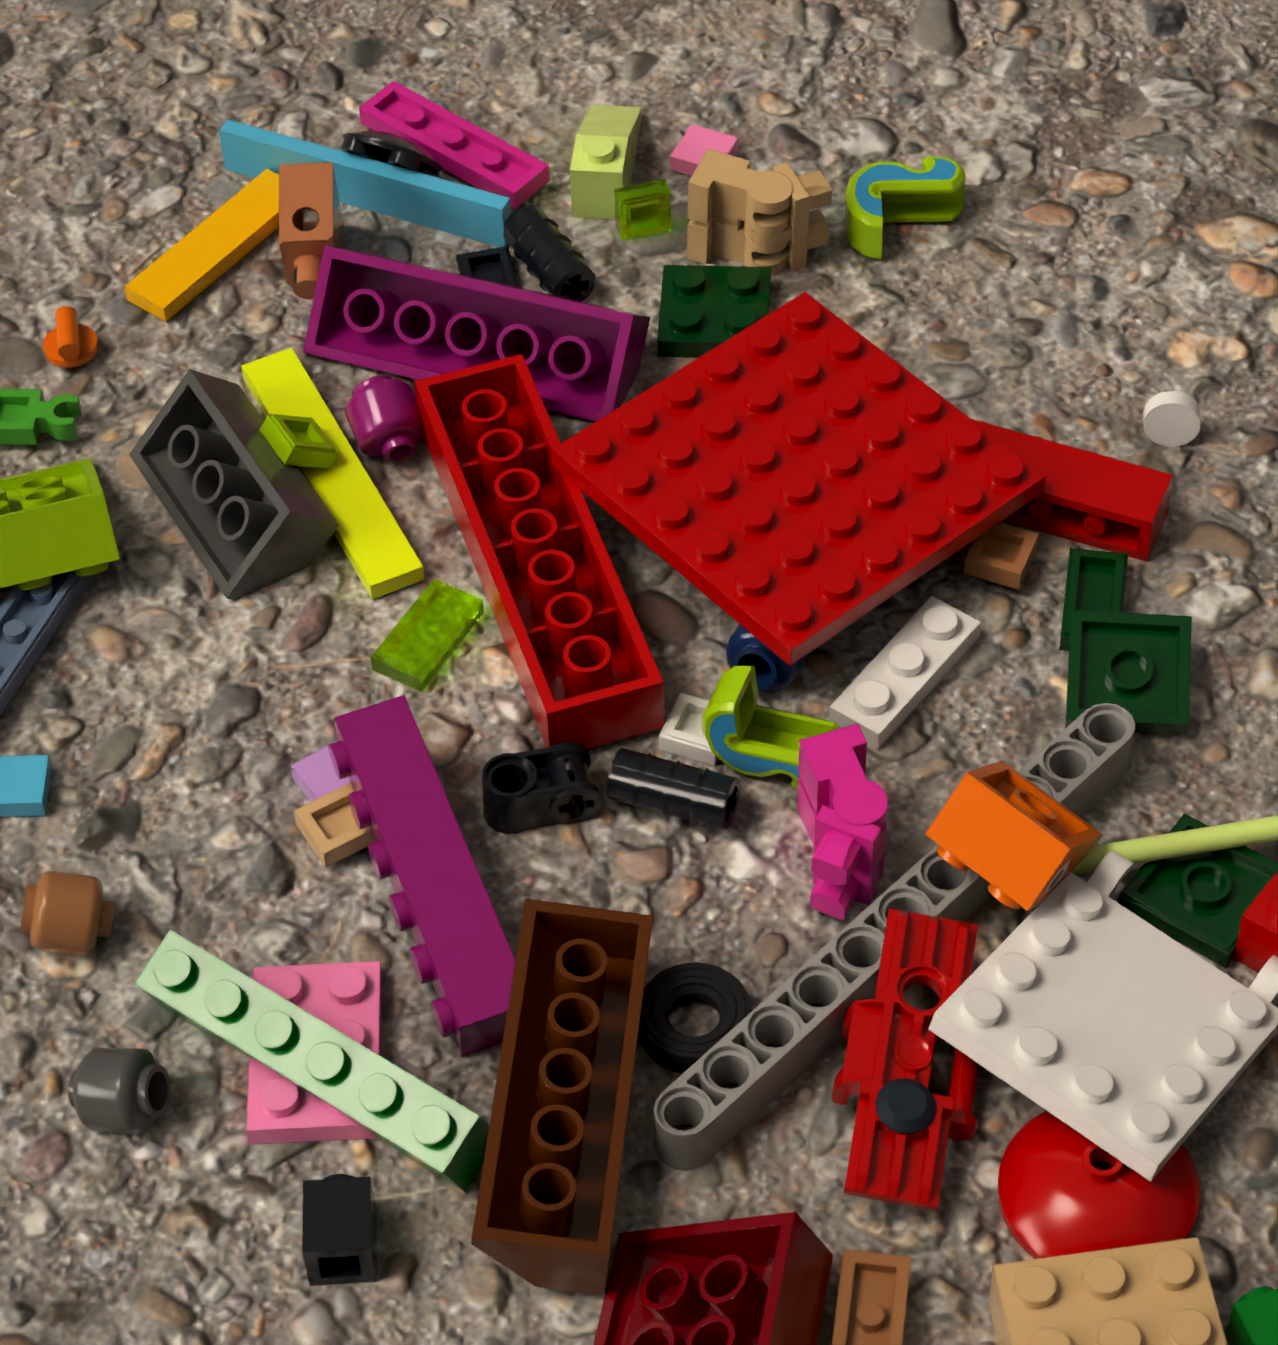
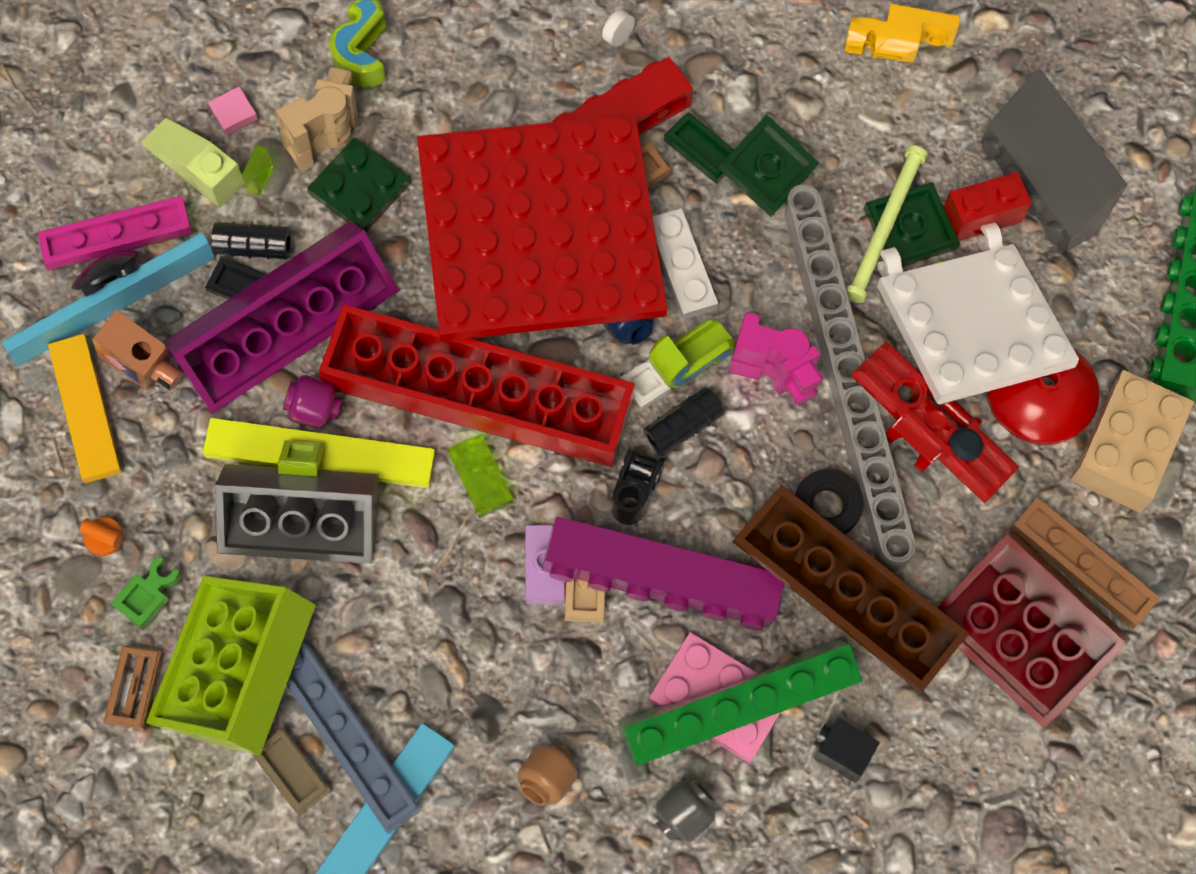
camera: 60 degrees left, 20 degrees up
orange slope [925,761,1103,911] -> none

